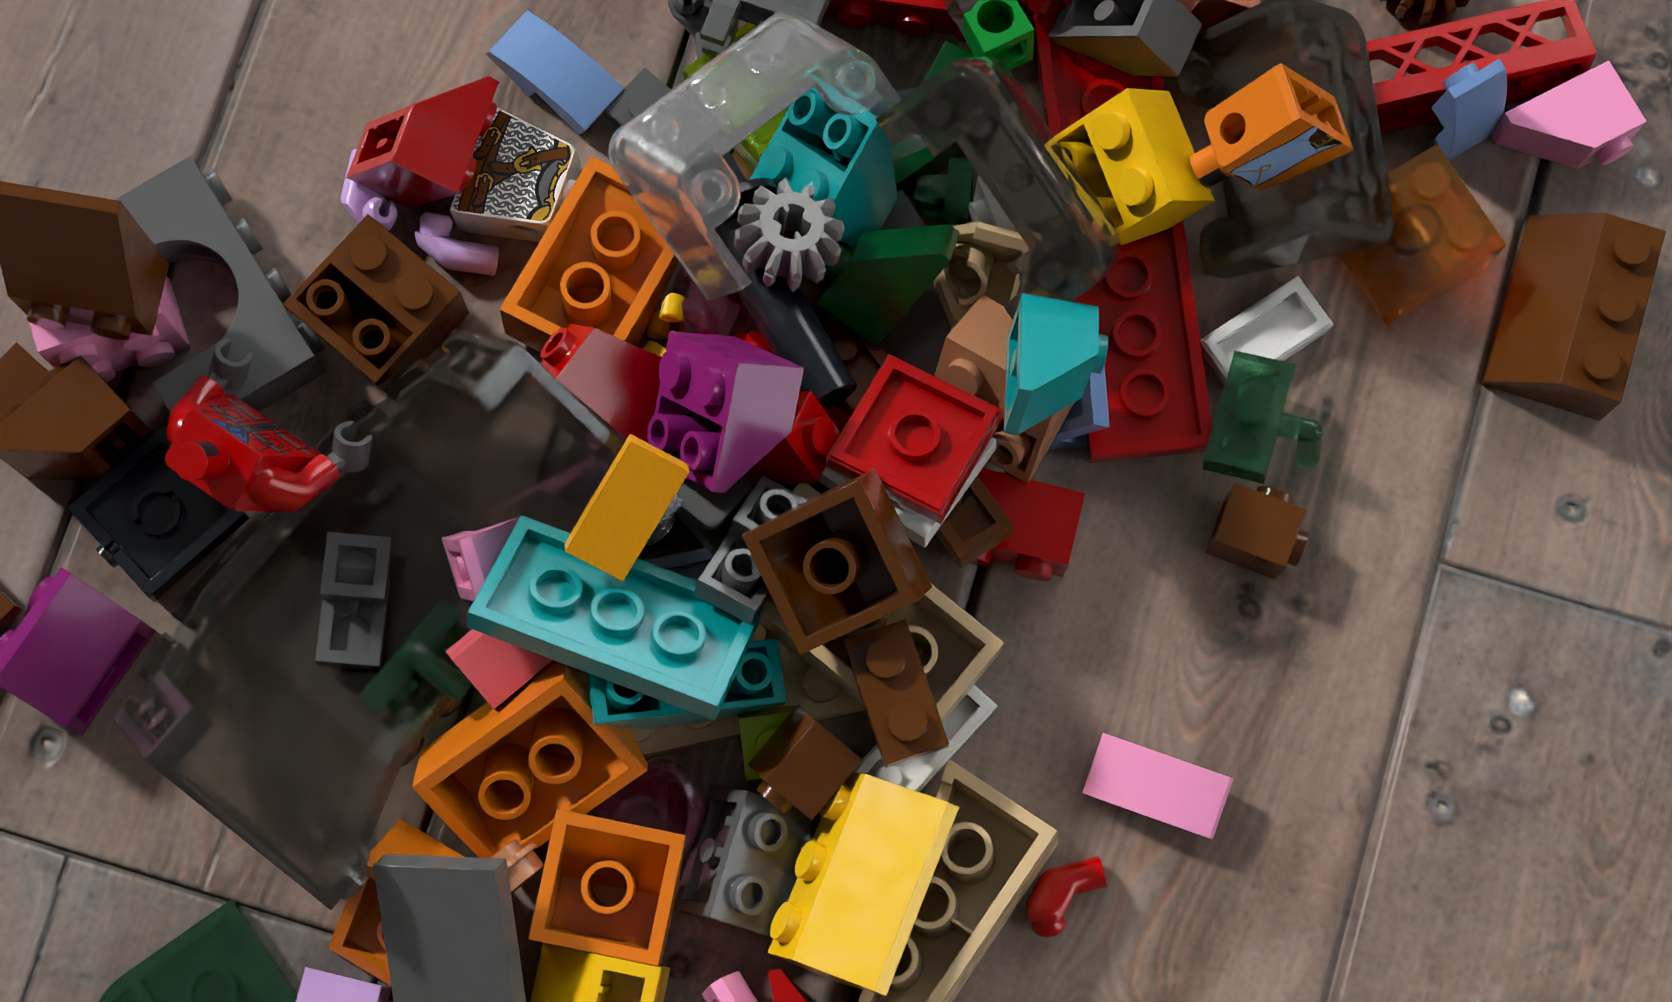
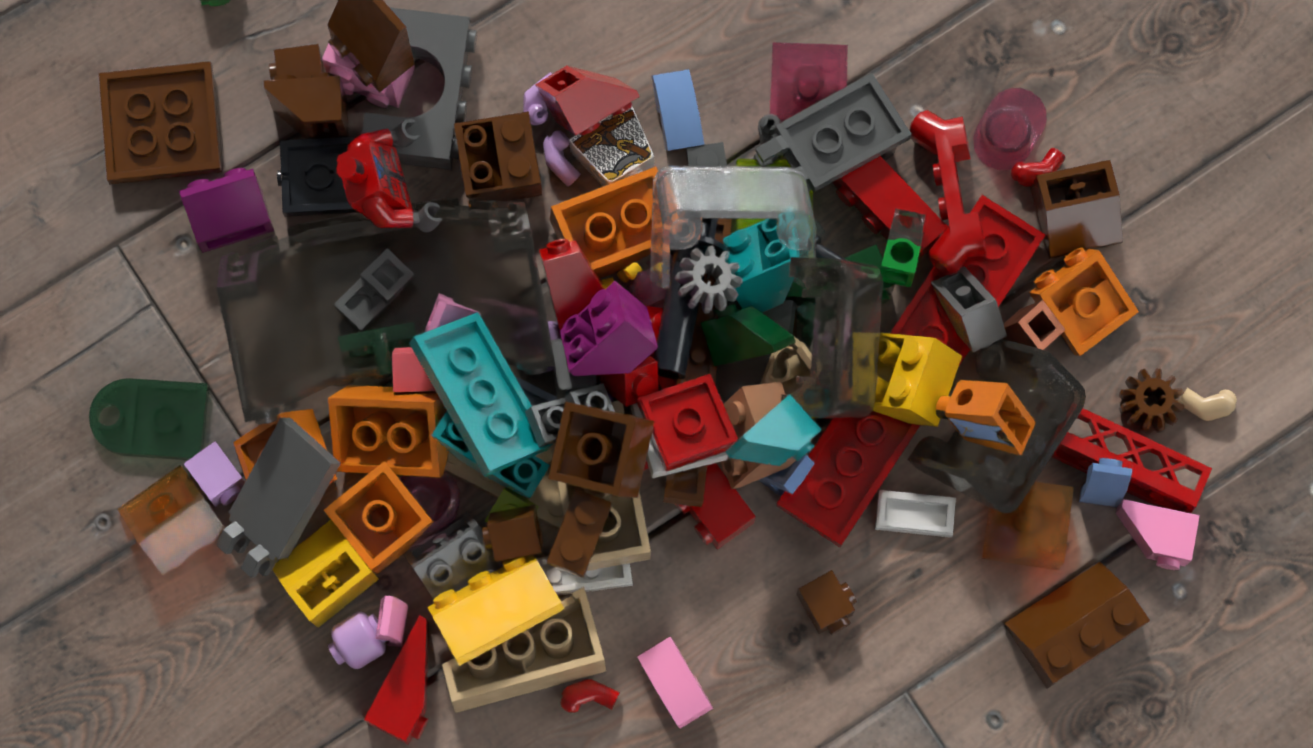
camera: 40 degrees right, 0 degrees up
nougat plate [491,839,544,894] -> none
light orange tile [564,434,689,581] -> none
clear green plate [1203,350,1324,484] -> none

